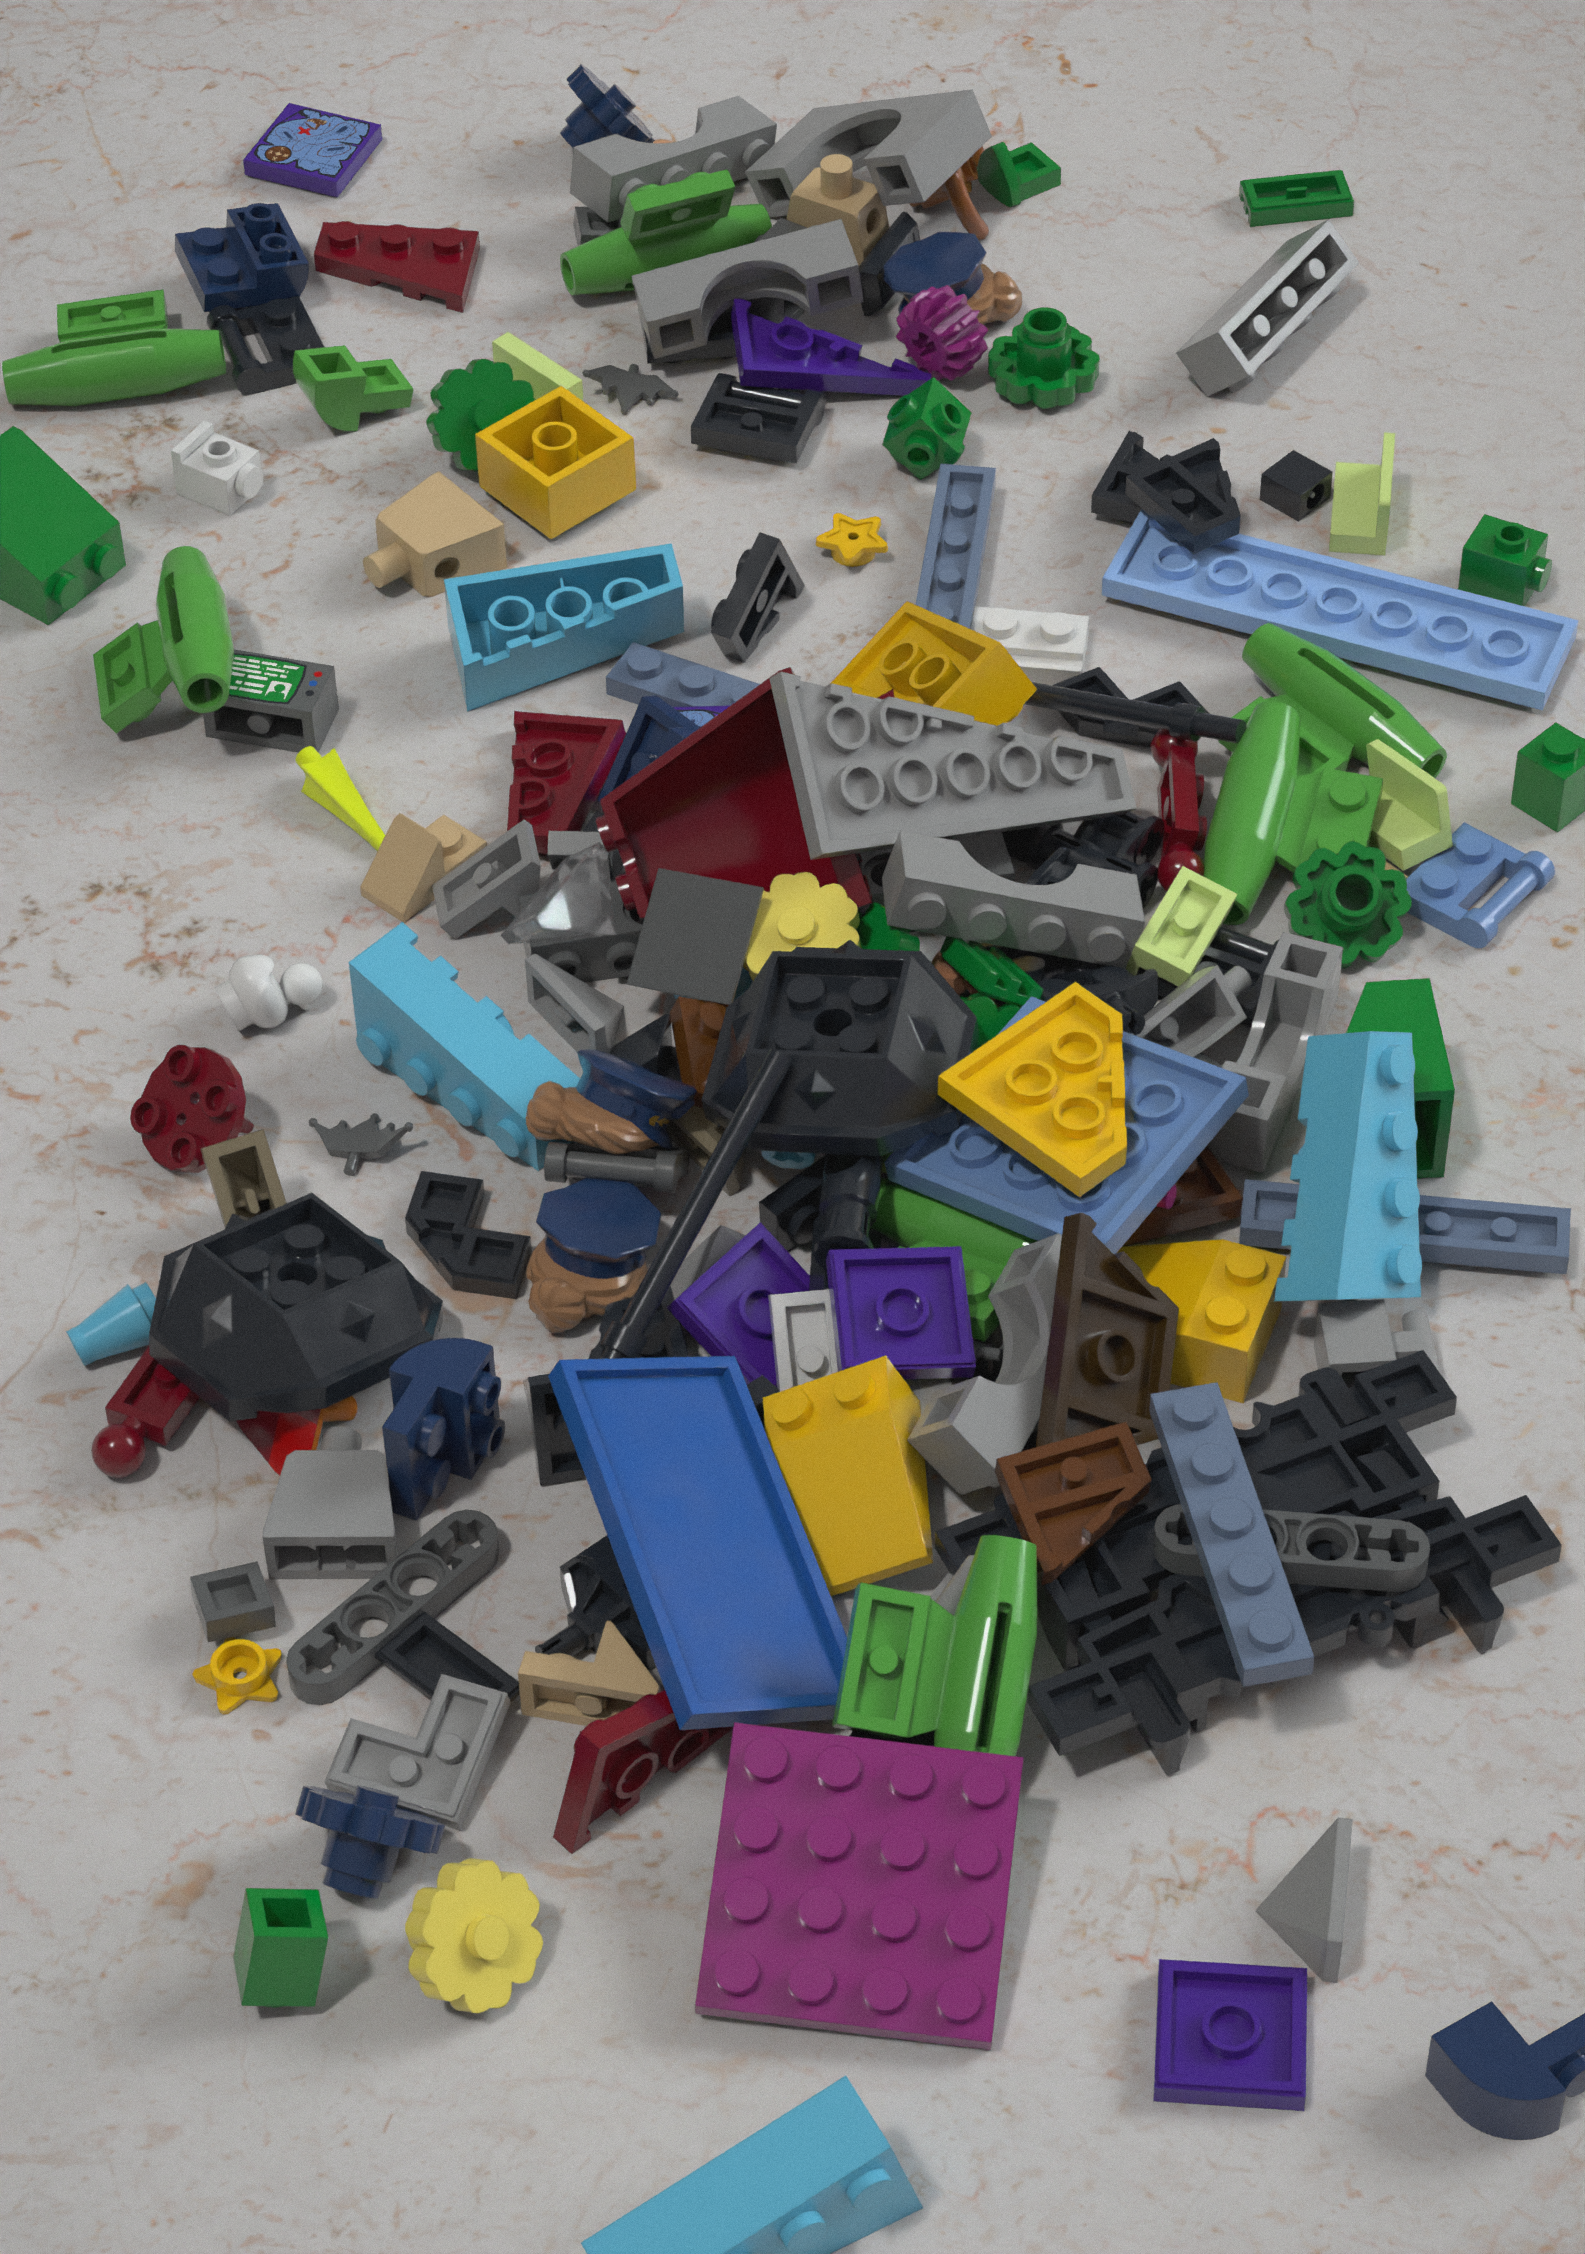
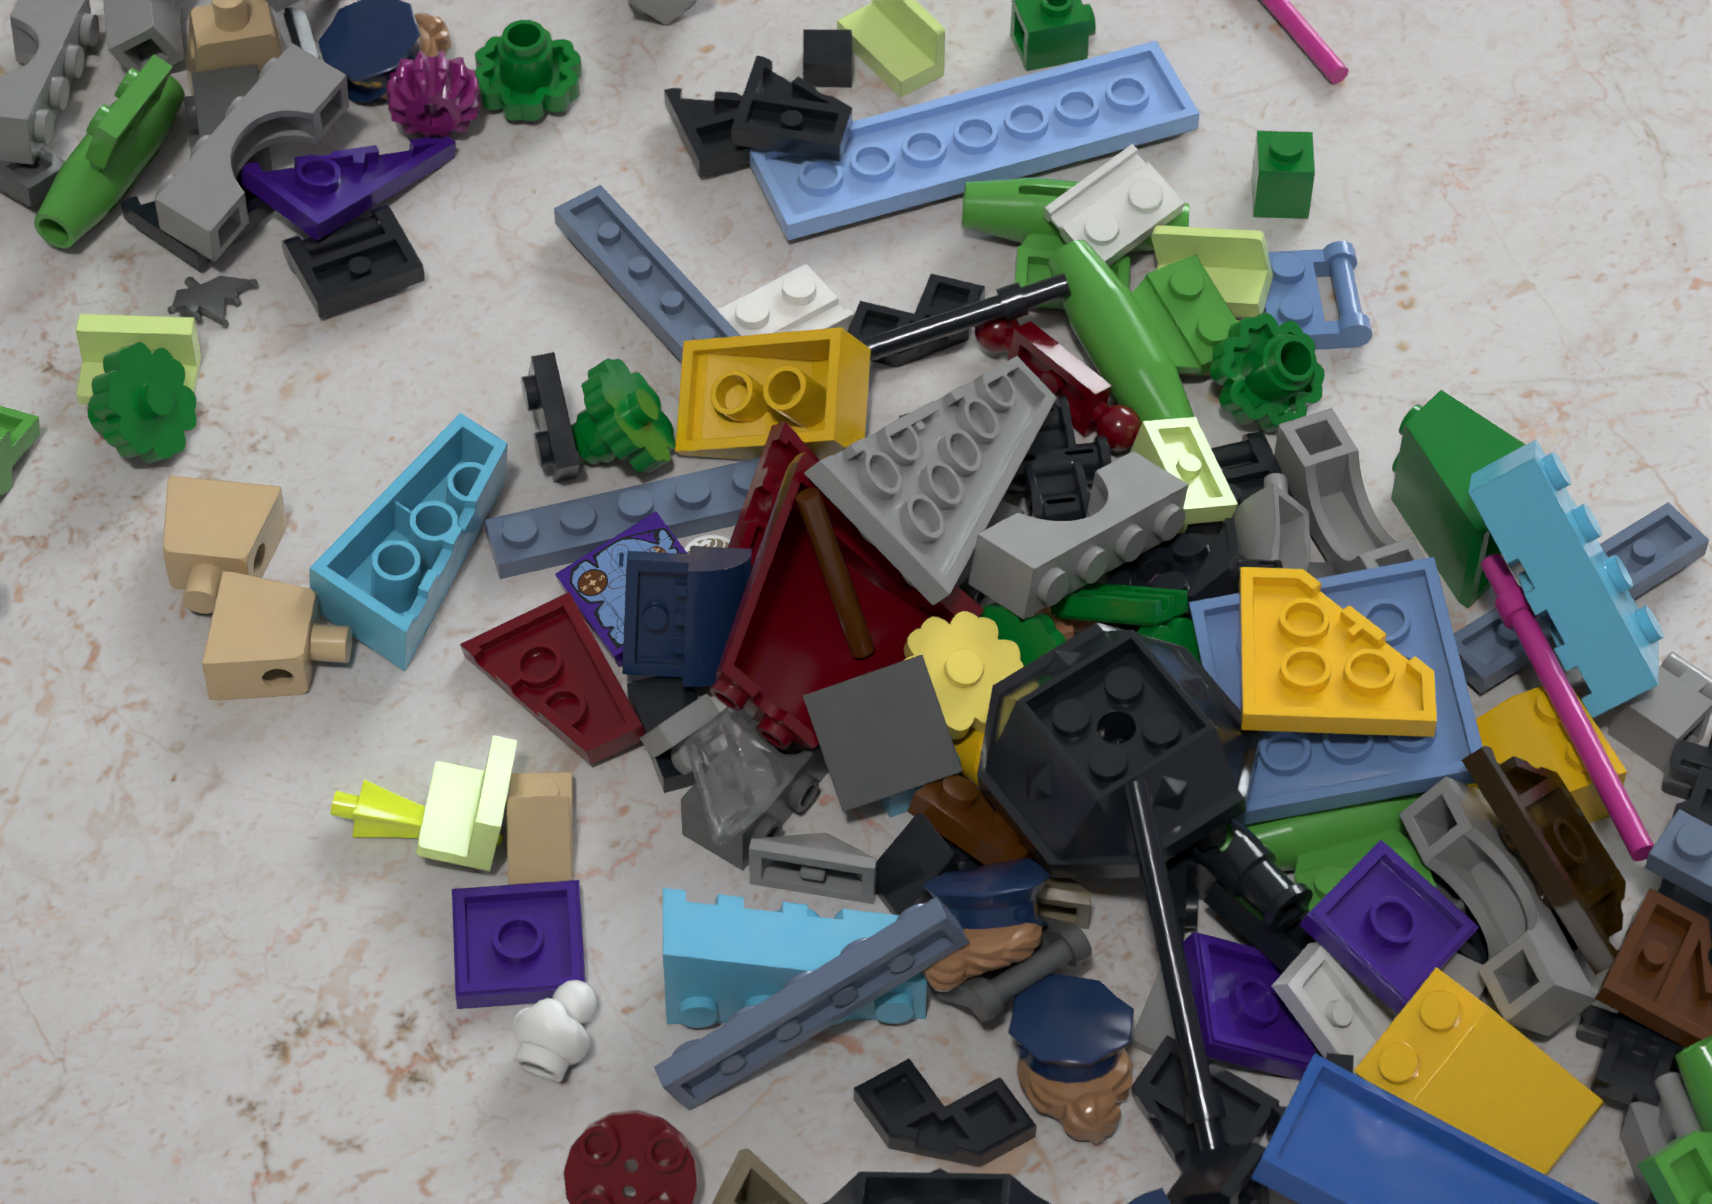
camera: 45 degrees left, 5 degrees up
bright green plate [93,546,234,734] -> none
dark grey brick [203,649,339,753] -> none
dark grey piece [309,1113,413,1176] -> none
light grey slope [432,820,541,939] -> none
yellow brick [475,386,636,539] -> none
yellow plate [815,513,888,567] -> none
green brick [882,377,972,480] -> none
none -> tan torso [202,571,352,701]
none -> yellowish green panel [416,735,517,871]
none -> dark purple tile [452,880,585,1009]
none -> green plant [571,358,676,473]
none -> sand blue plate [654,897,970,1111]
none -> reddish brown bar [795,488,875,658]
none -> white plate [1044,144,1185,266]
none -> dark pink bar [1481,554,1654,861]

